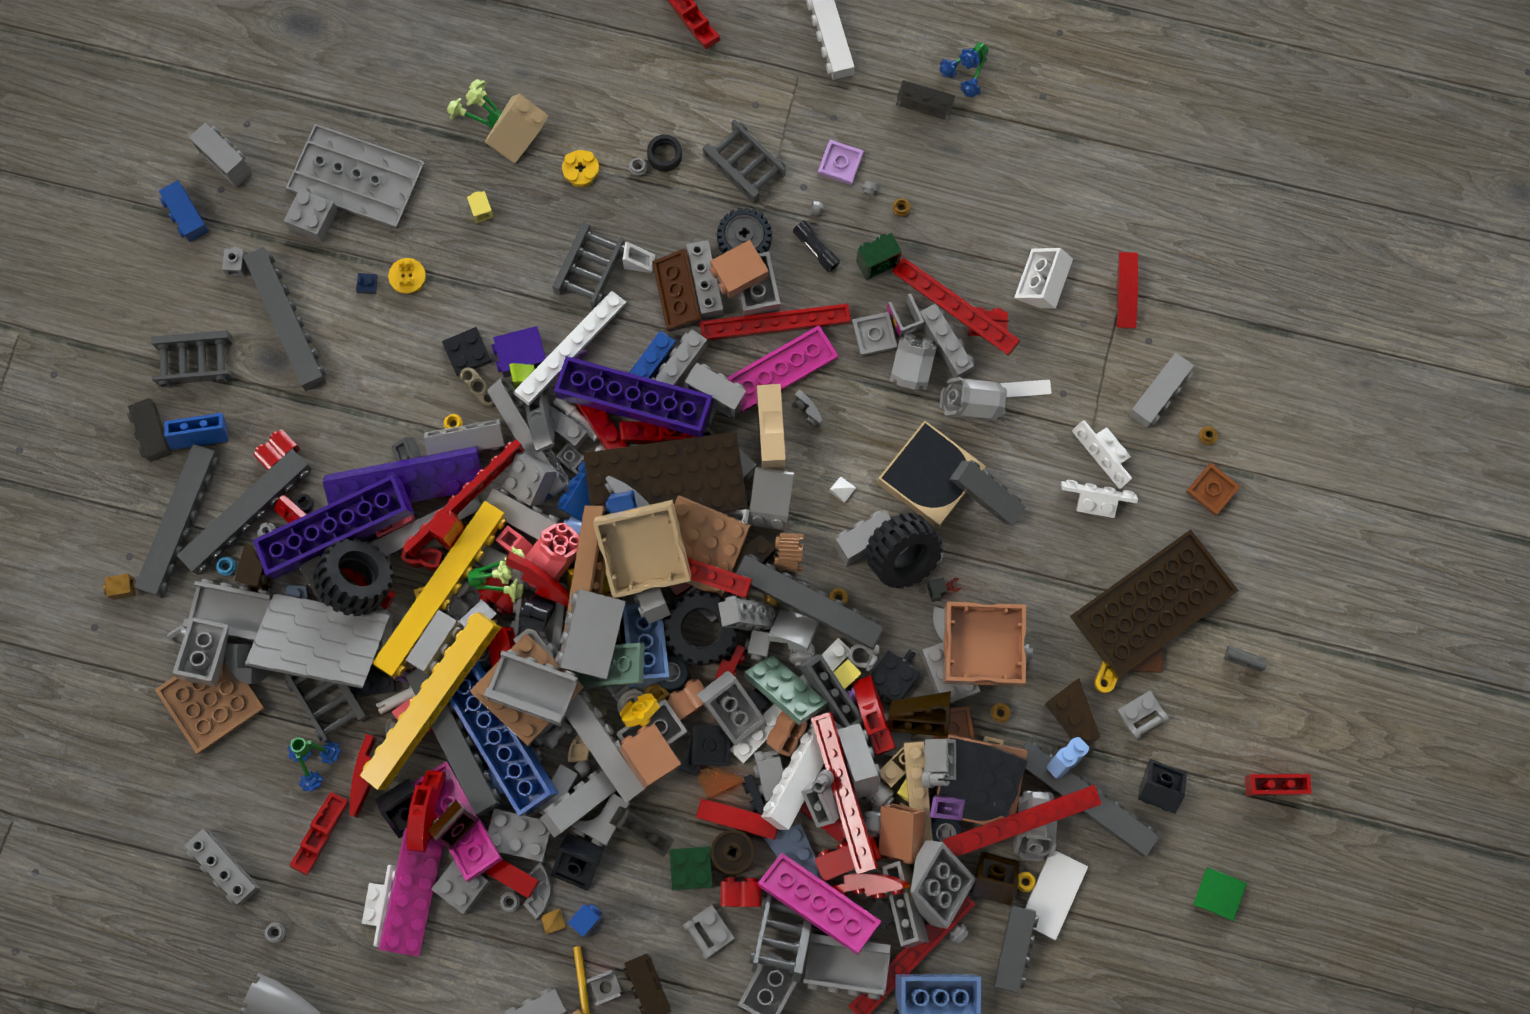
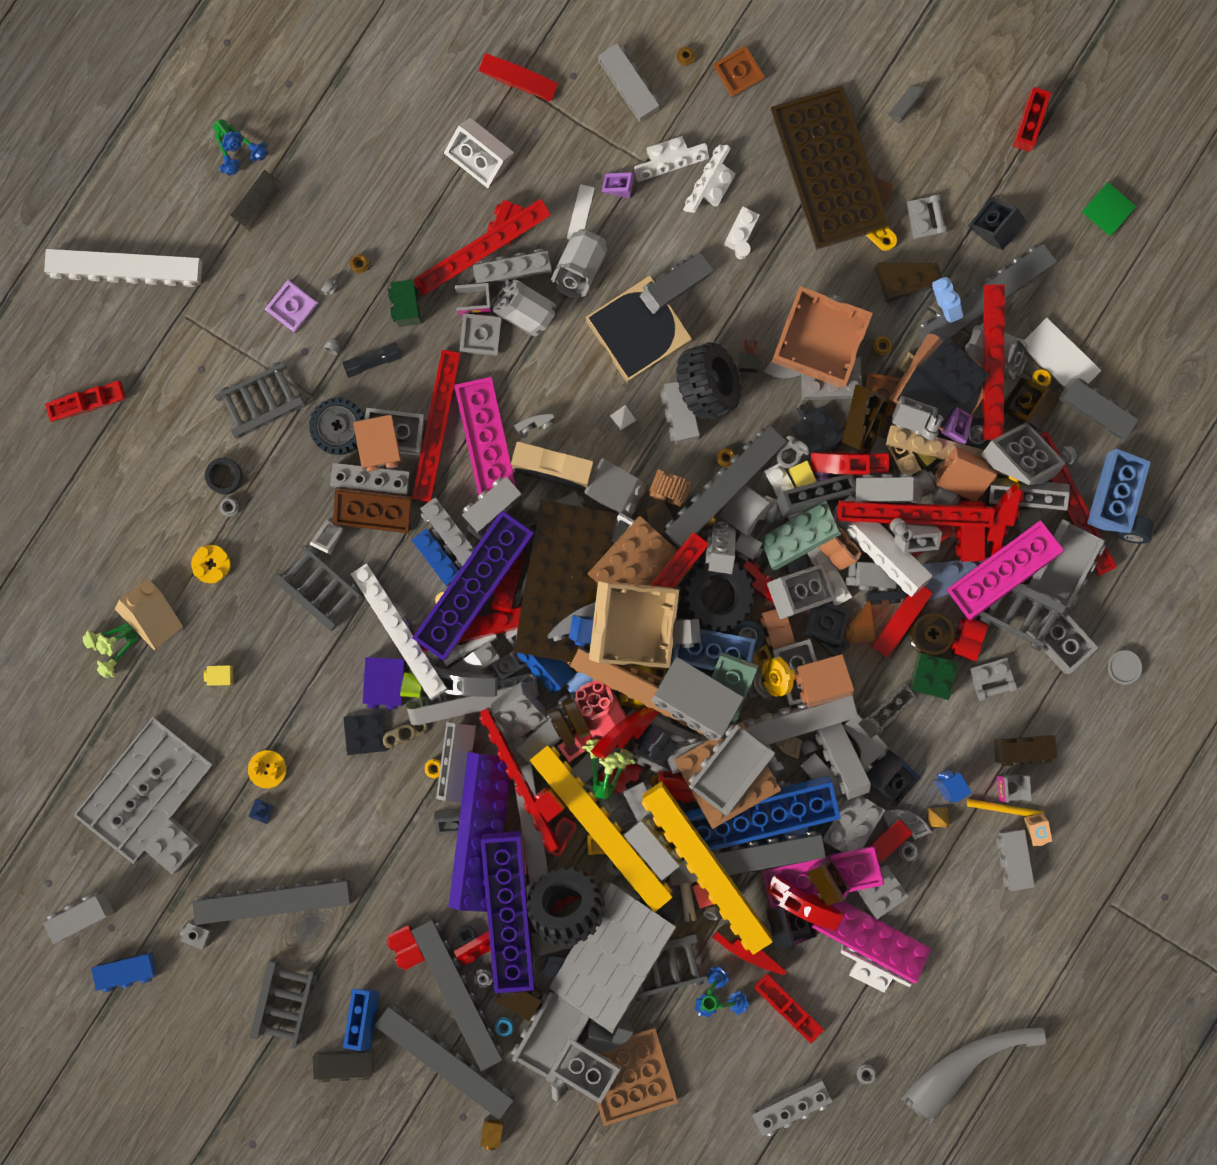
camera: 75 degrees left, 10 degrees up
none -> dark brown wheel [546,696,591,747]
none -> medium lavender slope [601,173,634,199]
none -> white hinge [724,207,759,260]

